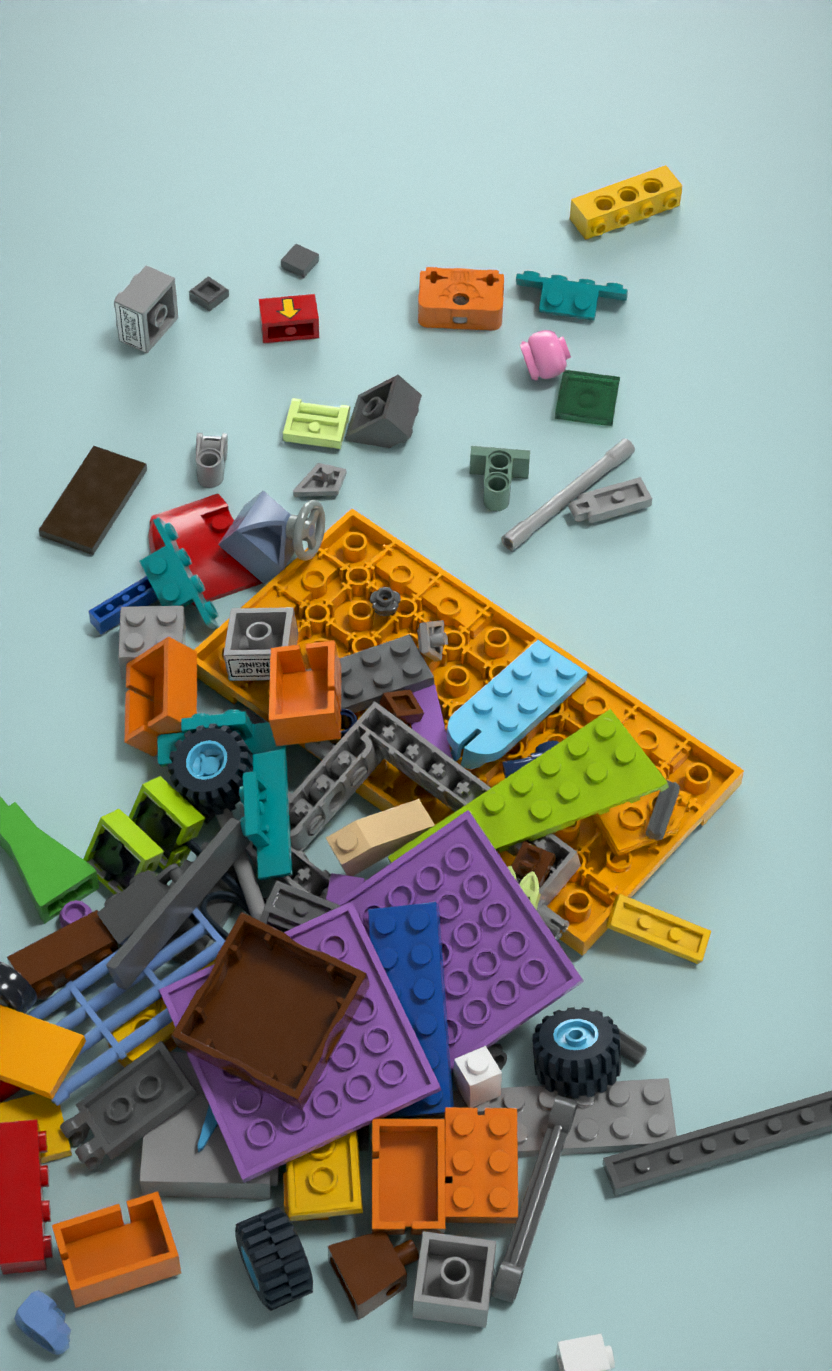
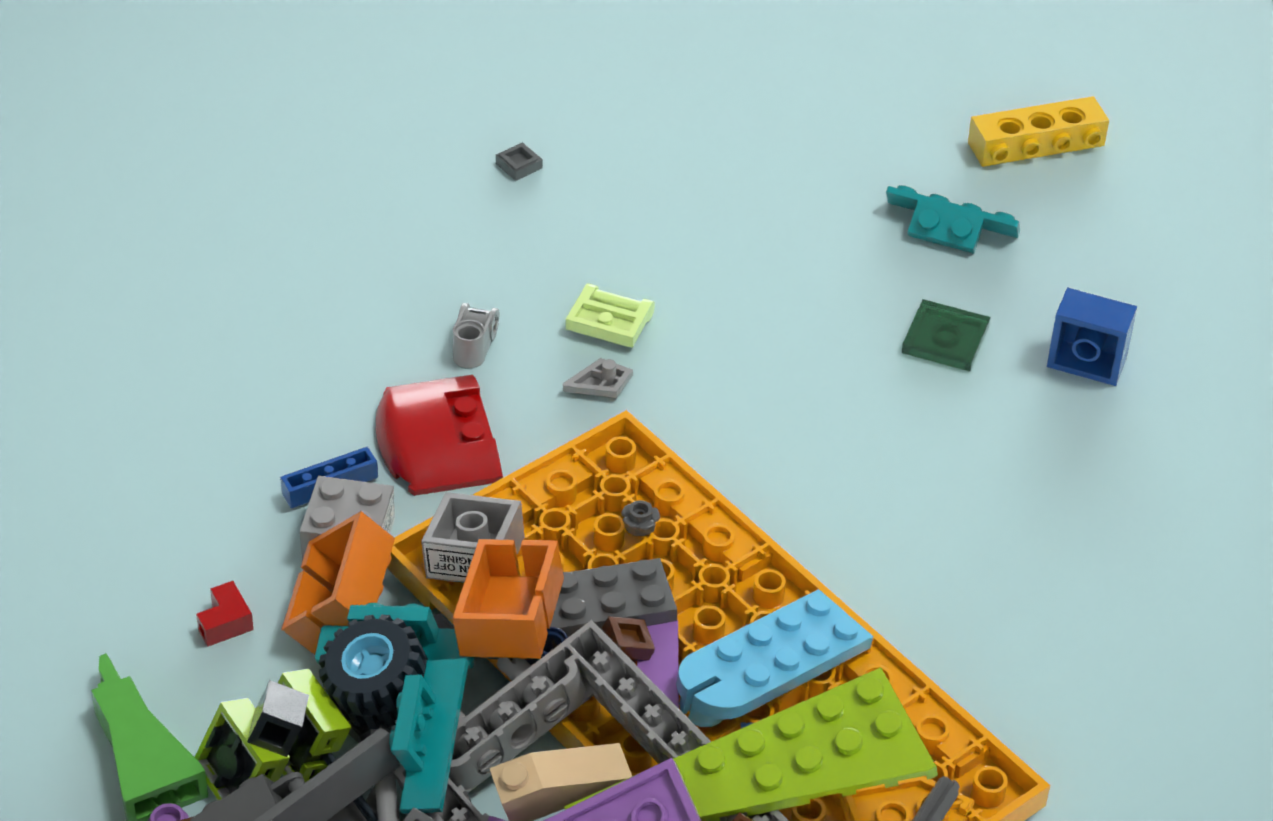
camera: 10 degrees right, 10 degrees down
dark brown tile [39,446,147,555] -> none
light grey brick [114,265,179,353] -> none
teal bracket [139,517,219,630] -> none
sand blue piece [218,491,325,584] -> none
red brick [259,294,319,343] -> none
dark grey tile [281,244,319,278] -> none
dark grey slope [345,375,422,448] -> none
light grey piece [417,620,448,662] -> none
orange axle [418,267,504,330] -> none
sand green tile [469,446,530,511] -> none
light grey piece [501,438,635,551] -> none
bright pink piece [520,330,571,380] -> none
light grey hinge [568,477,652,523] -> none
none -> red piece [196,580,254,647]
none -> brick [247,680,309,757]
none -> blue brick [1046,287,1137,386]

